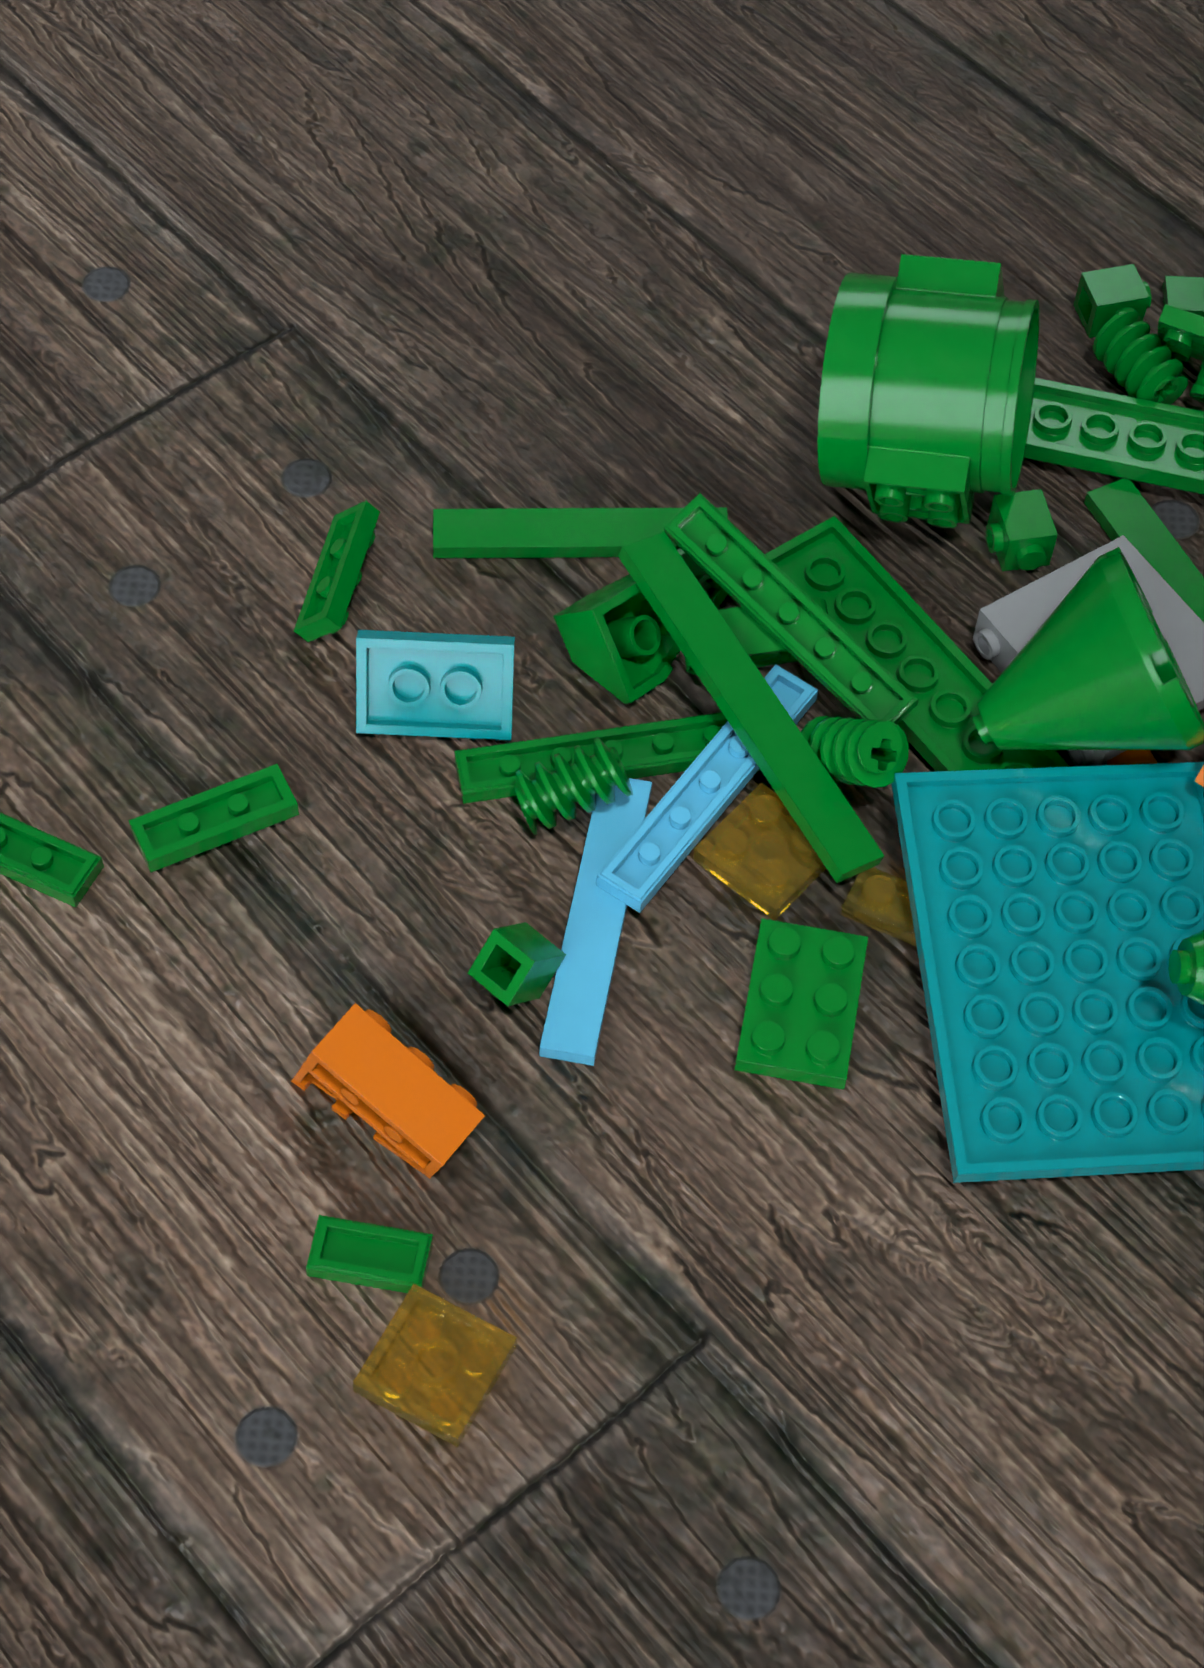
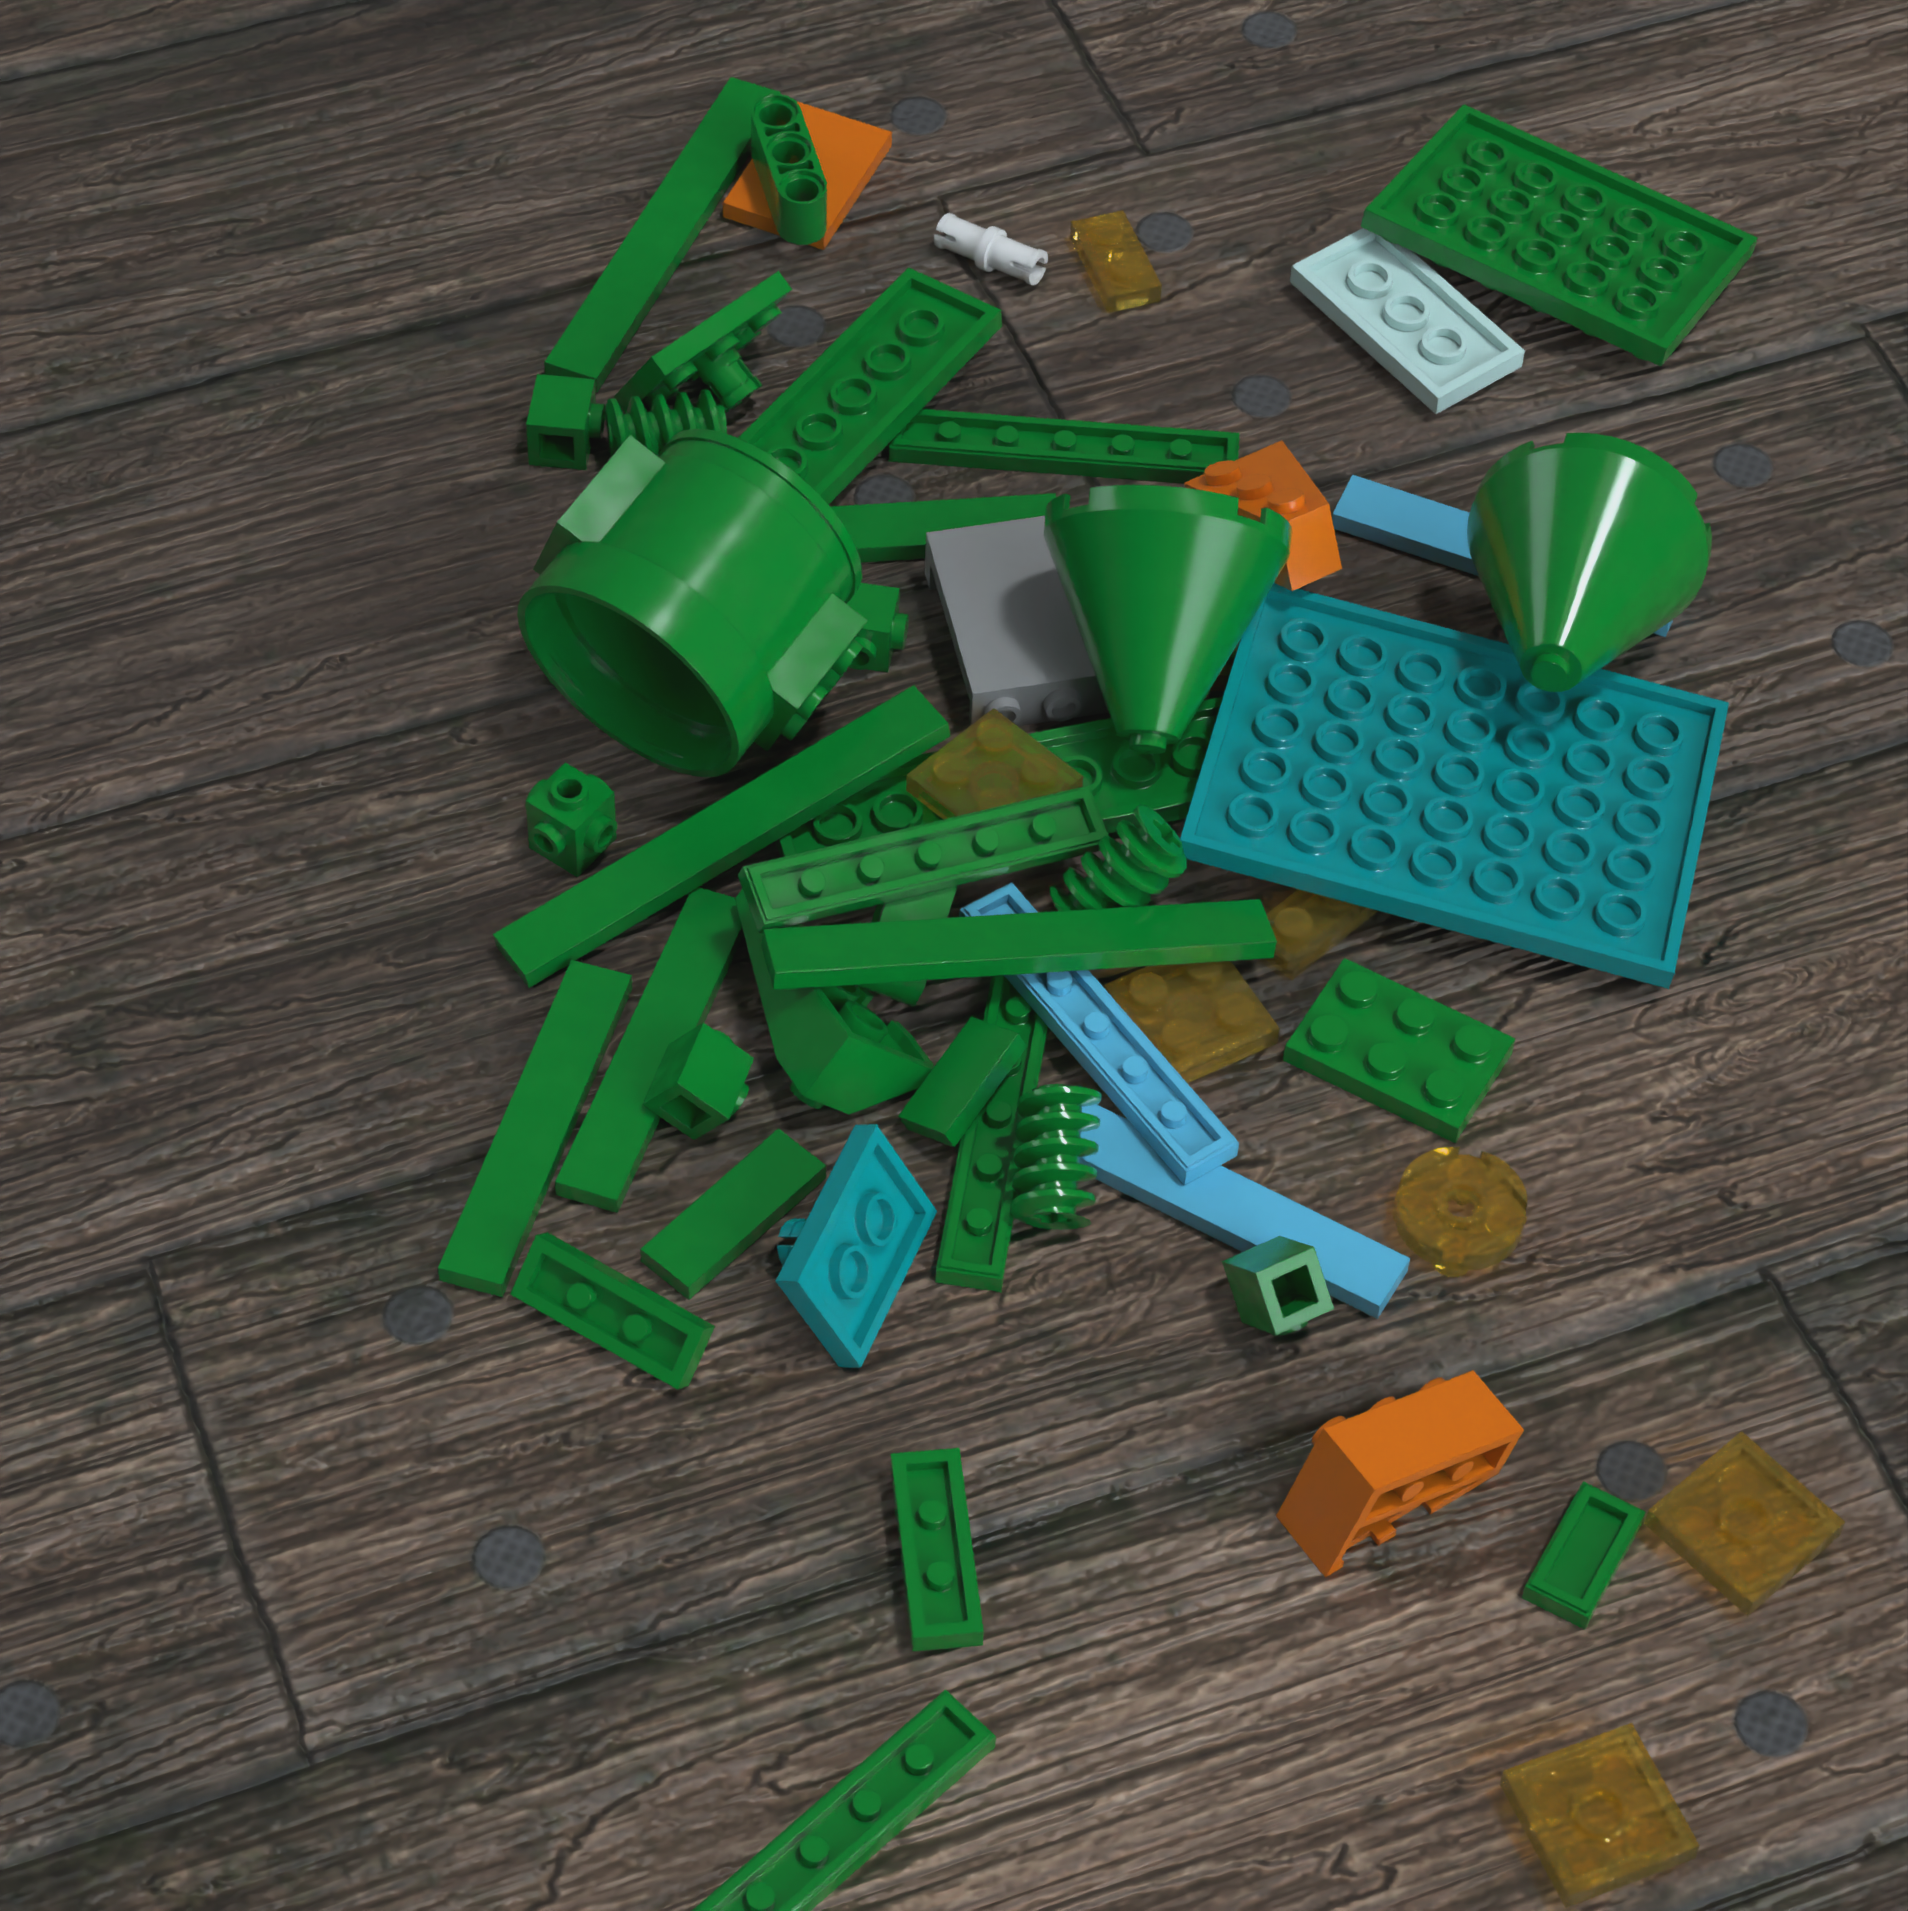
camera: 70 degrees left, 5 degrees down
none -> green tile [438,960,633,1298]
none -> green tile [493,685,950,988]
none -> green brick [525,762,617,878]
none -> green tile [640,1128,826,1300]
none -> green brick [643,1022,754,1140]
none -> green tile [898,1017,1027,1147]
none -> clear yellow plate [906,708,1083,819]
none -> clear yellow plate [1393,1147,1527,1277]
none -> clear yellow plate [1500,1723,1700,1908]

